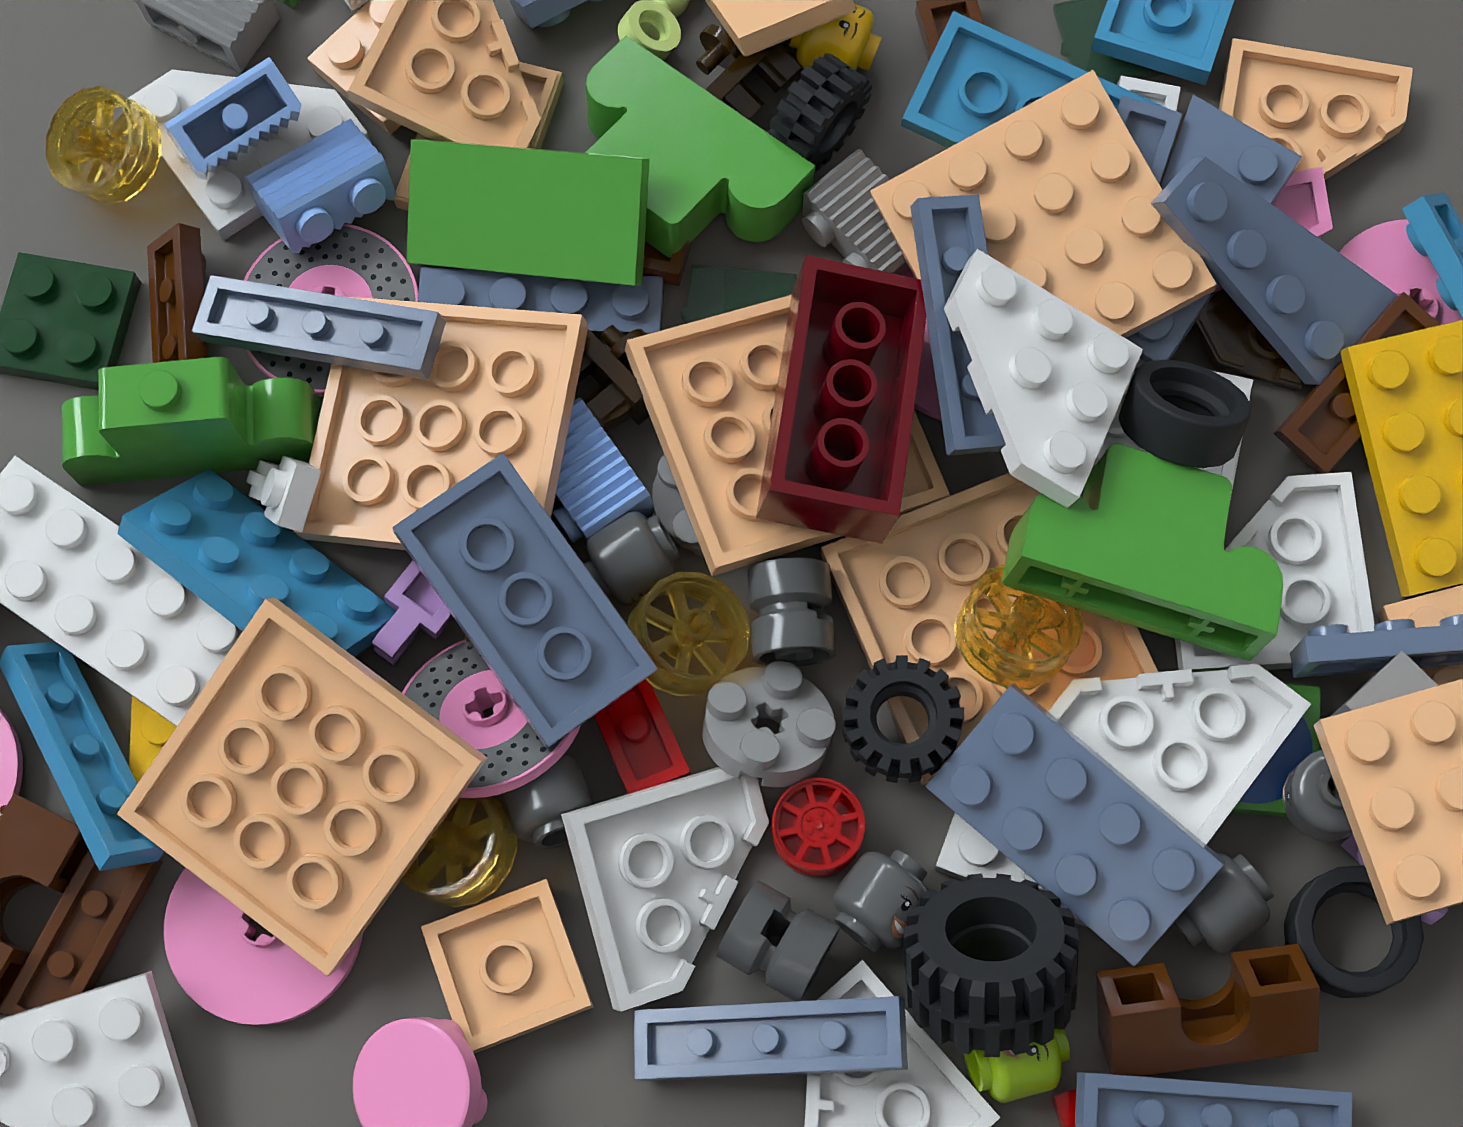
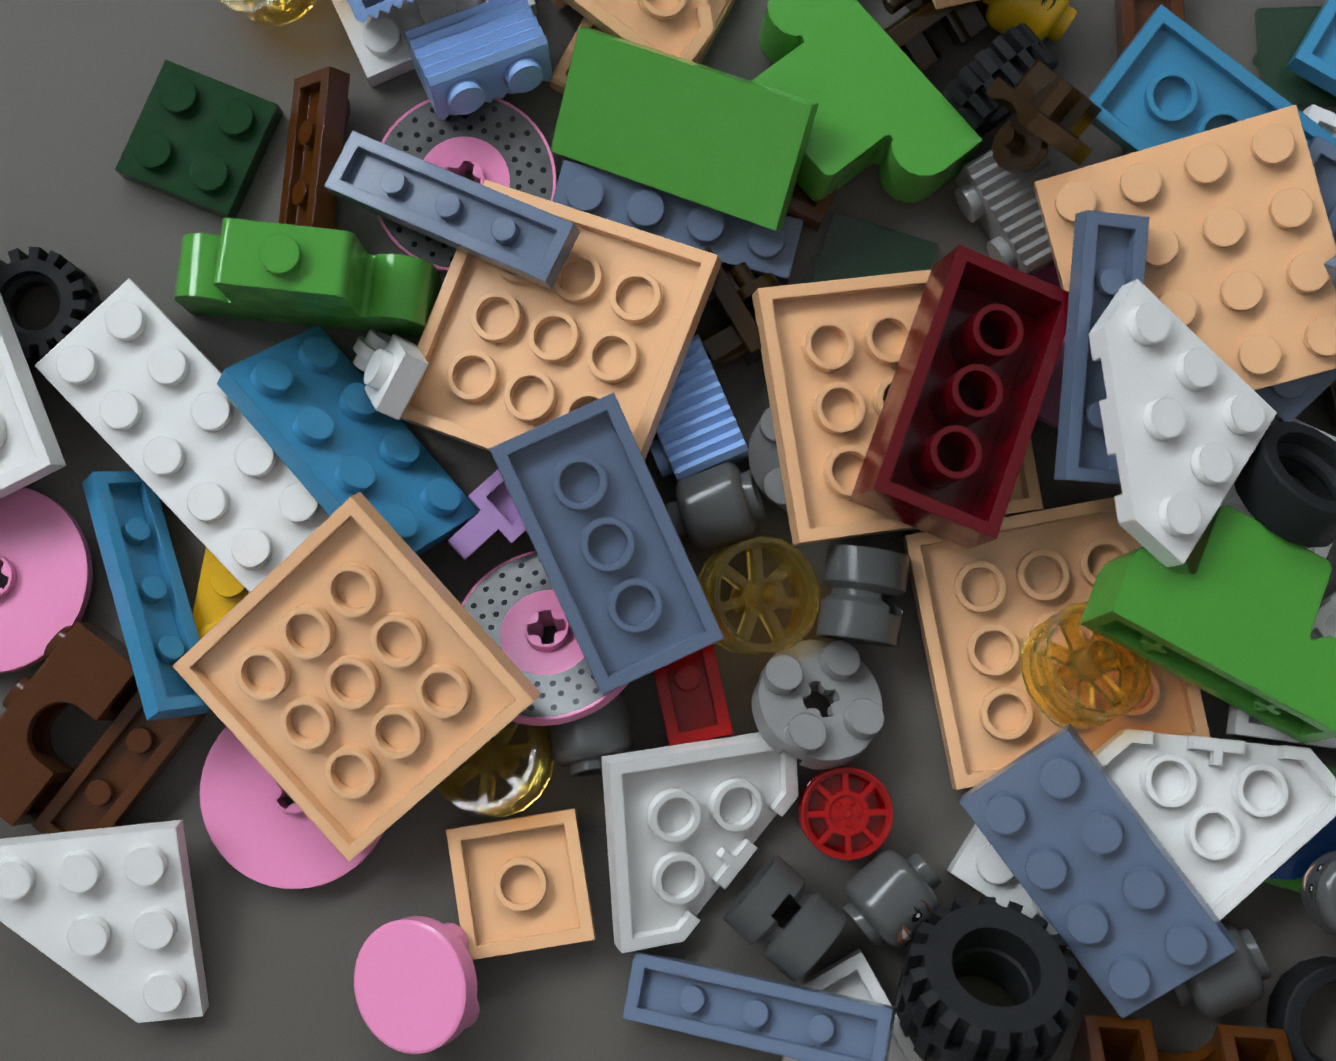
camera: 10 degrees right, 10 degrees up
black tyre [842,655,964,783] -> none
none -> dark brown hips [985,59,1102,174]

